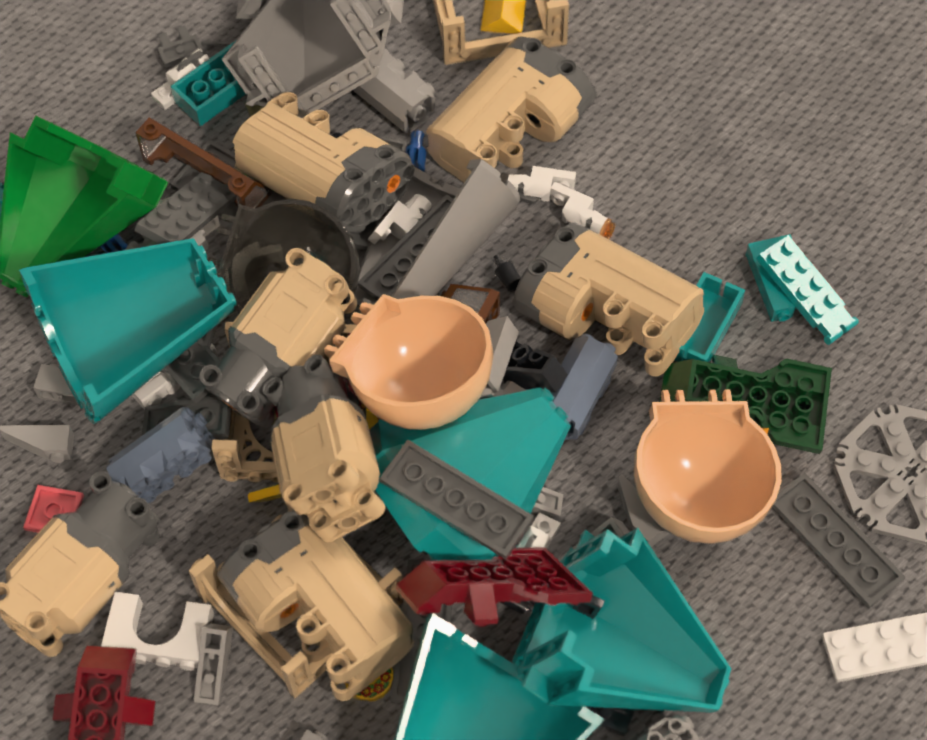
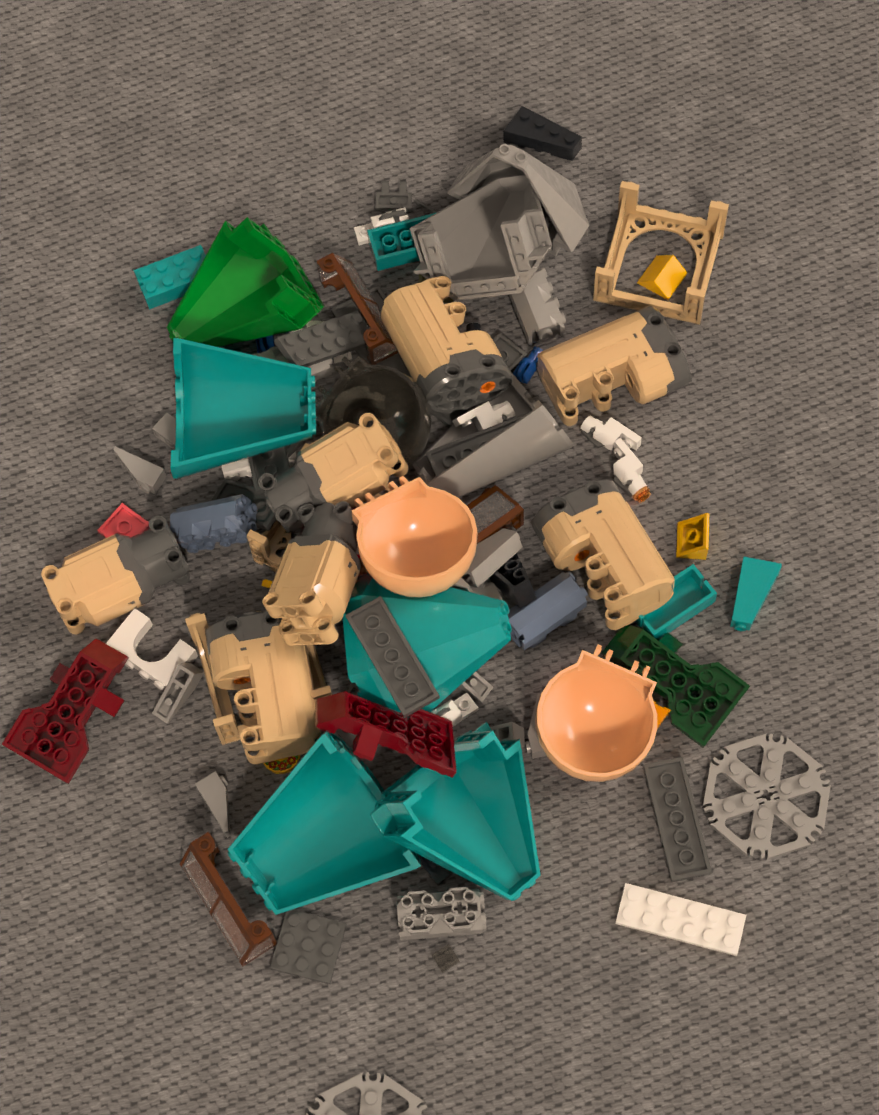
camera: 30 degrees right, 5 degrees up
black piece [492,255,521,291] -> none
black tile [572,595,604,619] -> none
hinge [756,235,859,345] -> none
none -> yellow slope [676,513,709,560]

